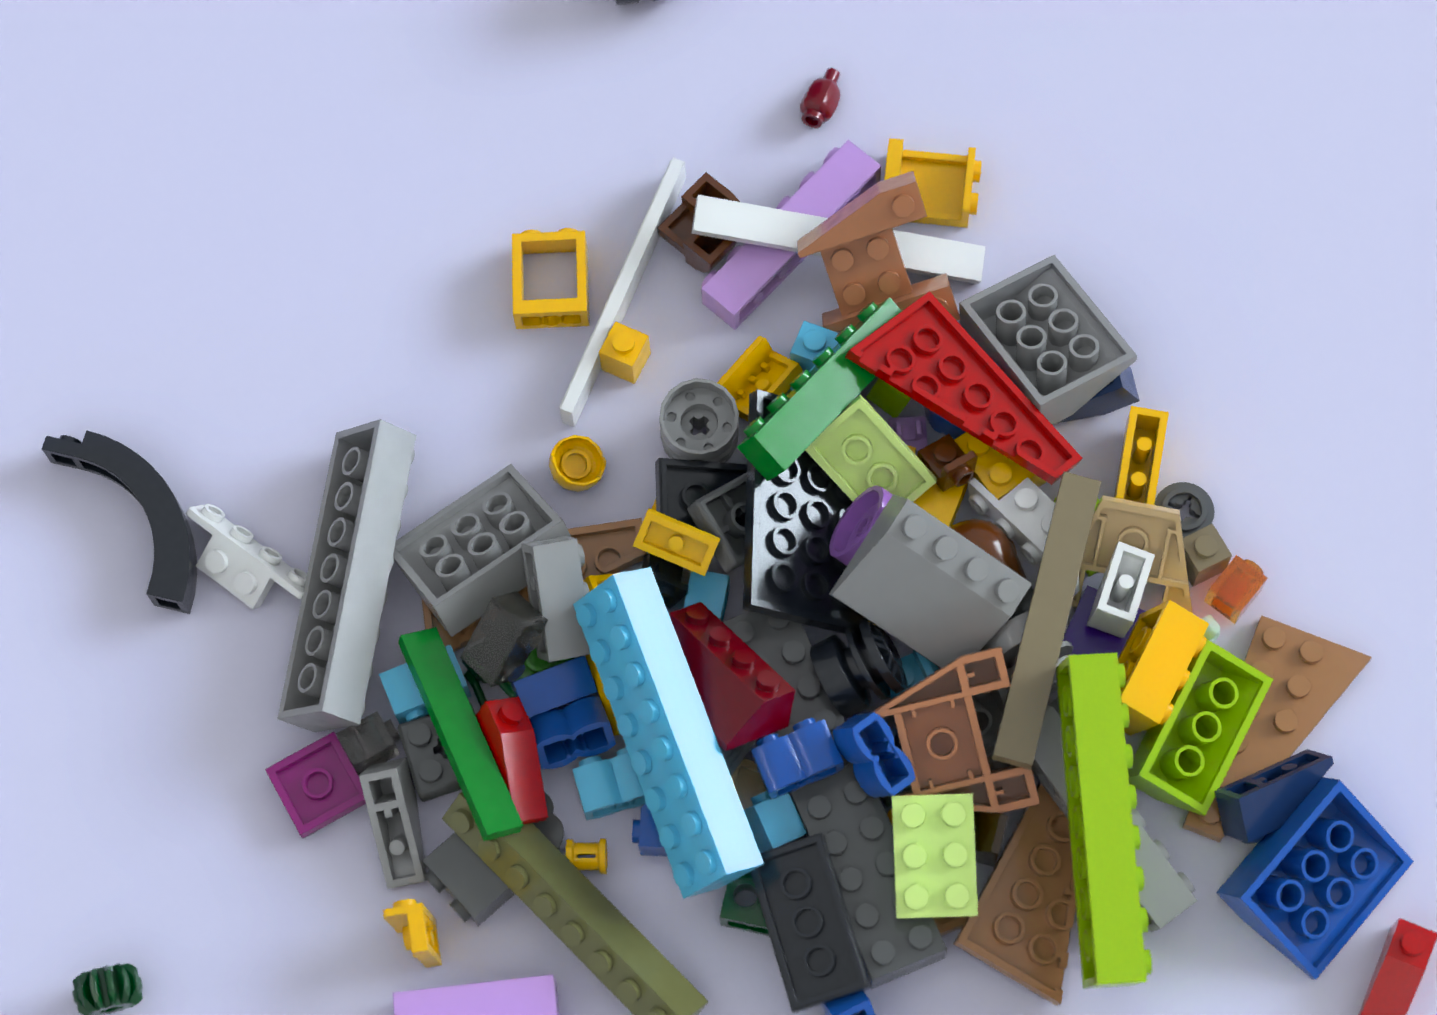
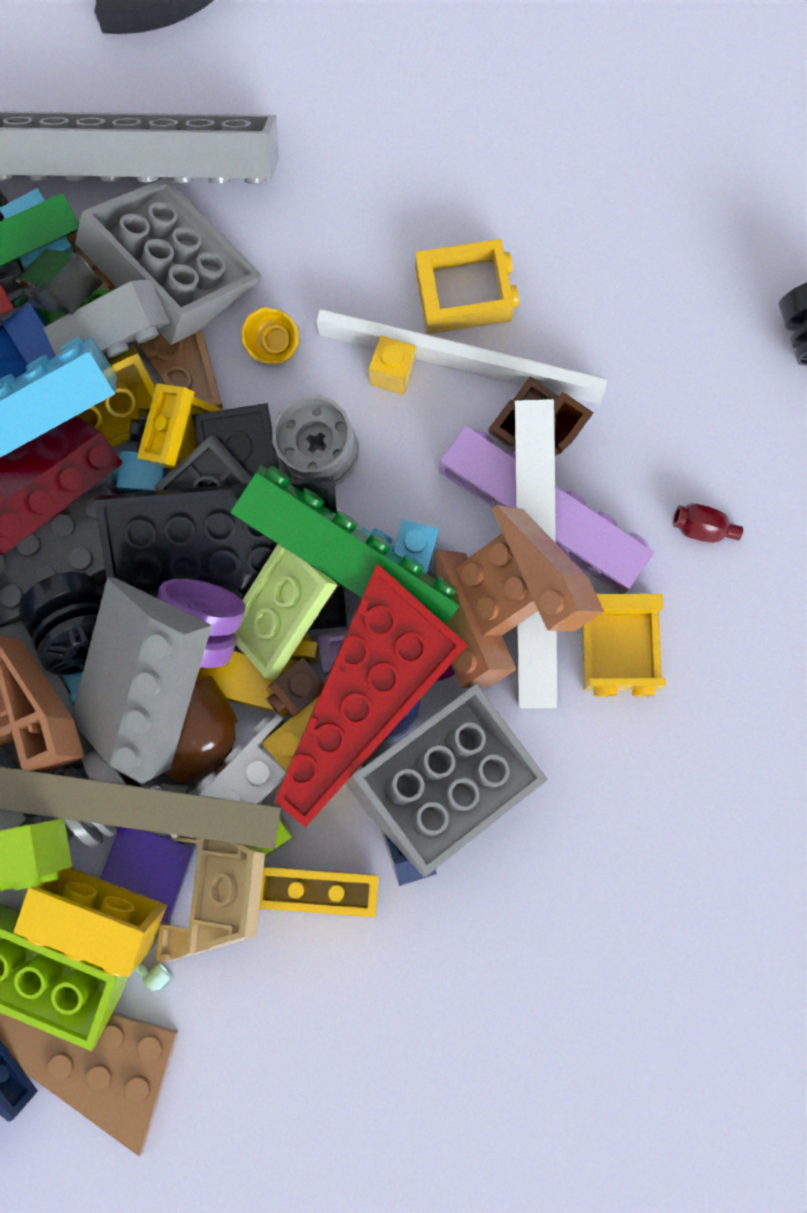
camera: 80 degrees right, 10 degrees up
white bracket [186,504,307,609] -> none
yellow bracket [717,336,803,421] -> none
white slope [1087,541,1155,638] -> none
dark grey gear [1154,482,1215,538] -> none
dark tan brick [1183,523,1232,587] -> none
clear orange brick [1204,555,1268,624] -> none

